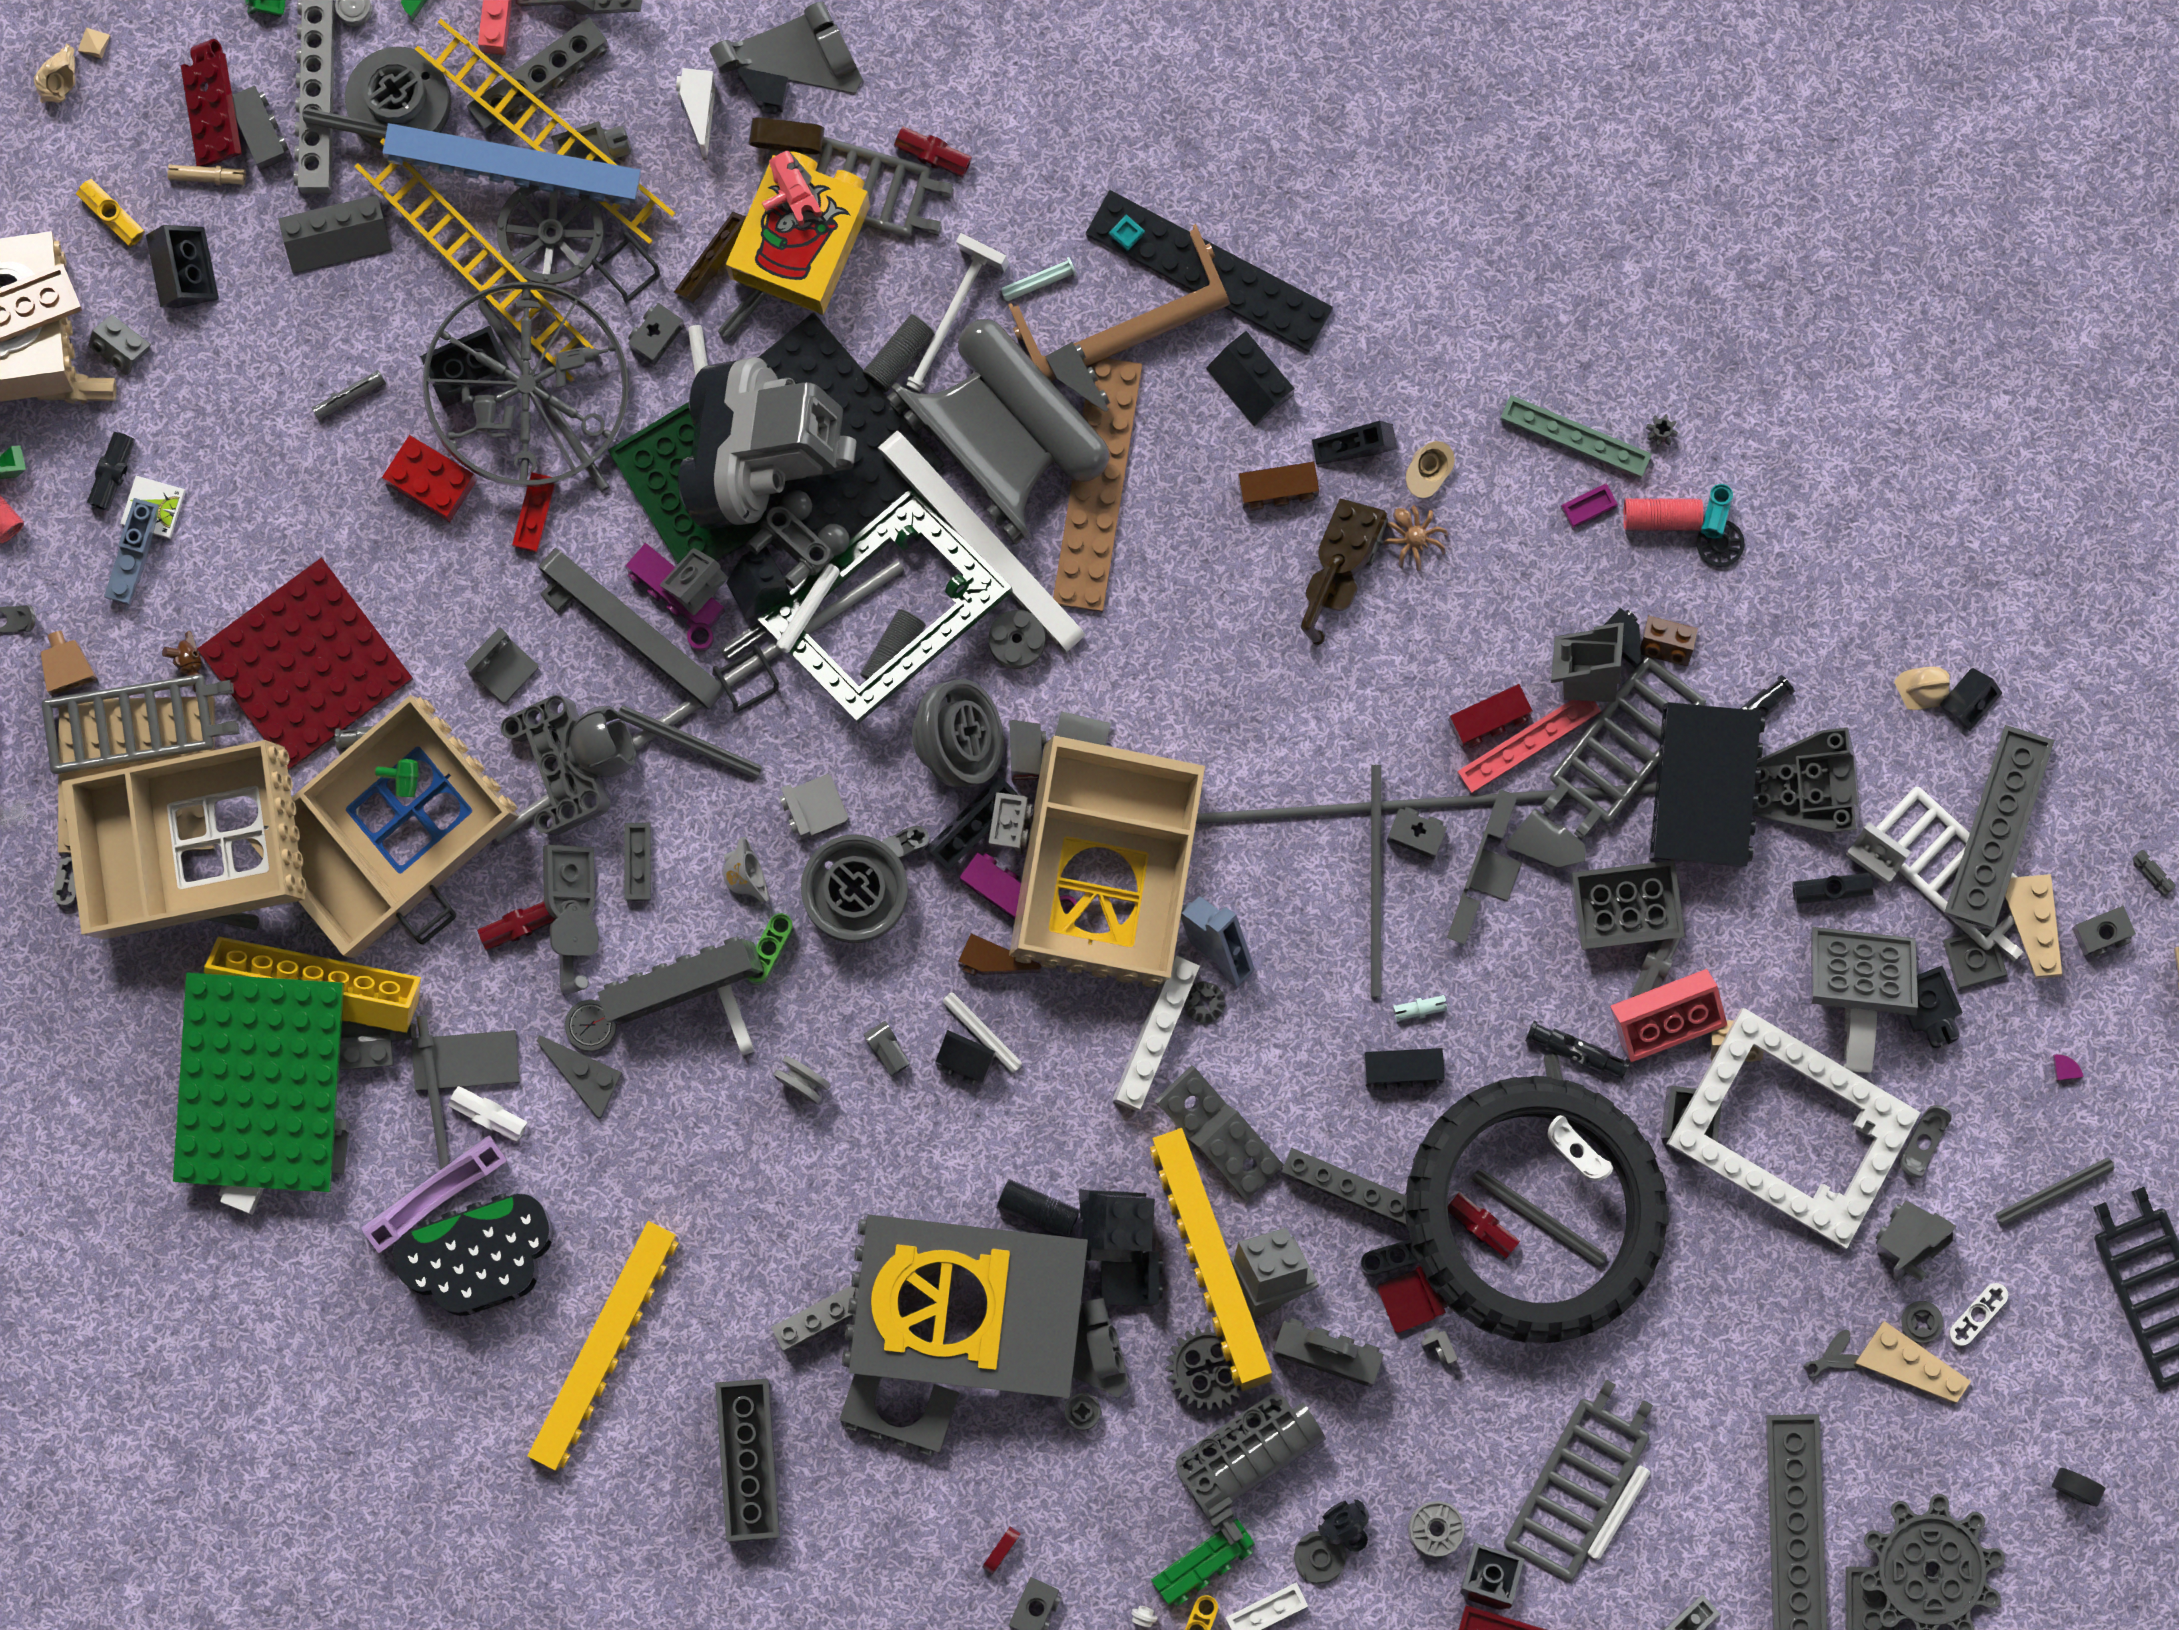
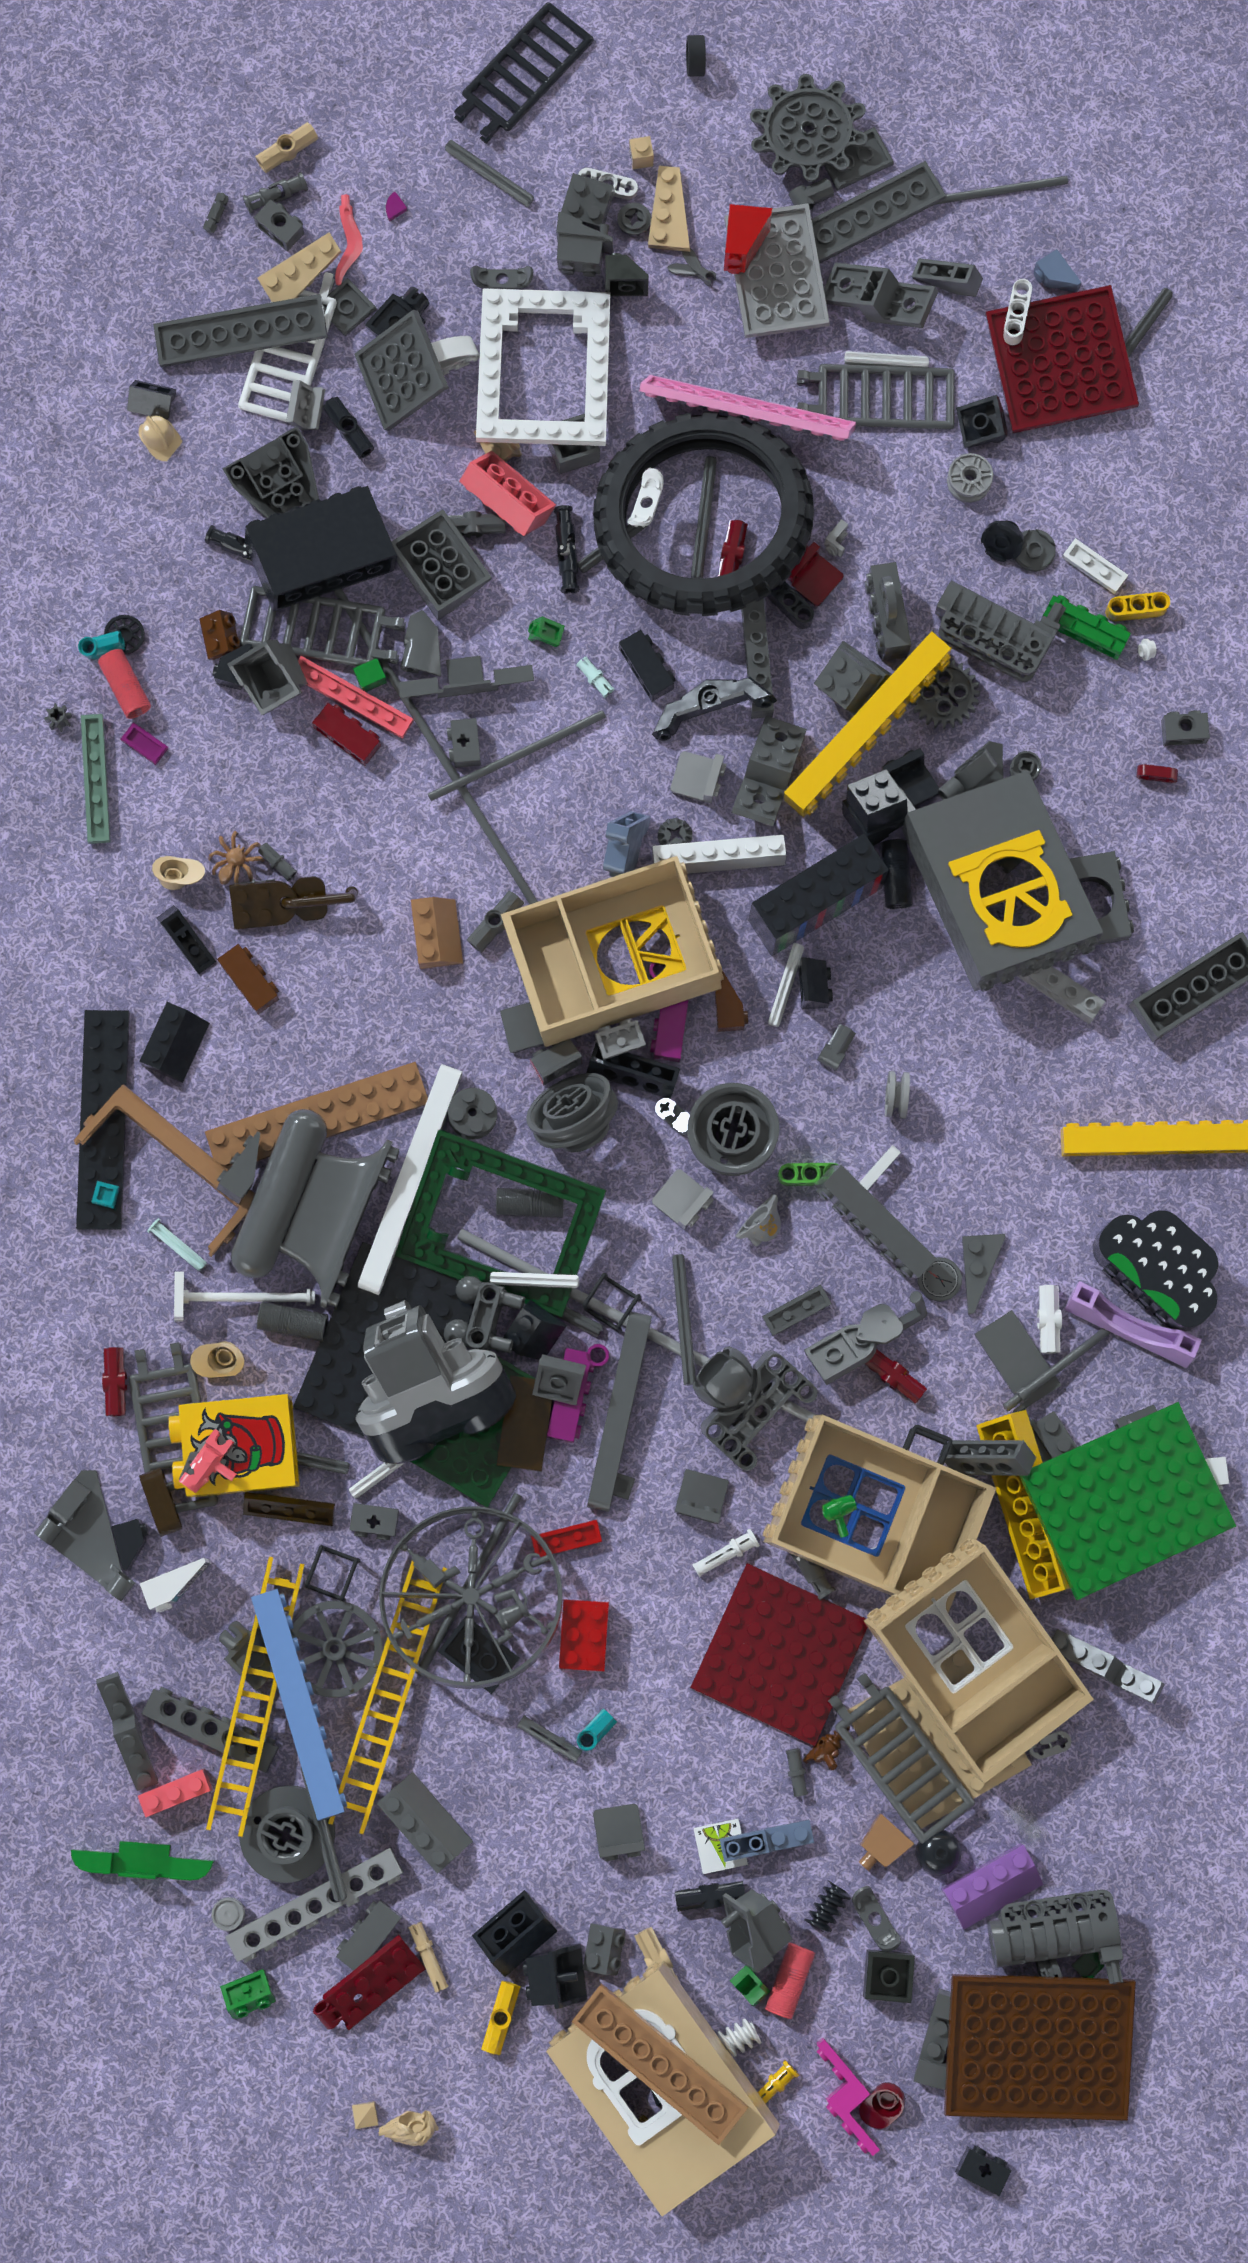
camera: 120 degrees left, 0 degrees up
none -> tan piece [190,1341,244,1378]
none -> dark grey piece [242,172,308,214]
none -> dark grey axle [258,843,297,881]
none -> coral piece [335,194,363,286]
none -> green panel [353,659,387,692]
none -> medium nougat slope [411,897,463,969]
none -> dark grey piece [467,890,524,953]
none -> dark brown tile [497,1375,552,1472]
none -> black piece [523,1943,588,2009]
none -> green bracket [528,616,565,647]
none -> dark grey brick [561,173,615,231]
none -> teal piece [576,1708,617,1751]
none -> dark grey bracket [593,1804,645,1861]
none -> pearl dark grey slope [605,253,649,296]
none -> tan brick [629,136,654,169]
none -> bright pink plate [639,375,856,441]
none -> helmet [652,677,777,741]
none -> light grey bracket [670,751,727,803]
none -> white pin [692,1529,760,1577]
none -> dark grey piece [721,1889,793,1973]
none -> light grey plate [724,203,830,338]
none -> red slope [724,204,773,274]
none -> black brick [748,833,889,957]
none -> dark grey pin [786,1748,808,1797]
none -> dark grey piece [788,178,834,210]
none -> black piece [804,1880,851,1932]
none -> dark grey bracket [824,262,938,328]
none -> black cylinder [915,1830,962,1876]
none -> dark grey brick [945,1440,1036,1476]
none -> bracket [1052,1629,1165,1704]

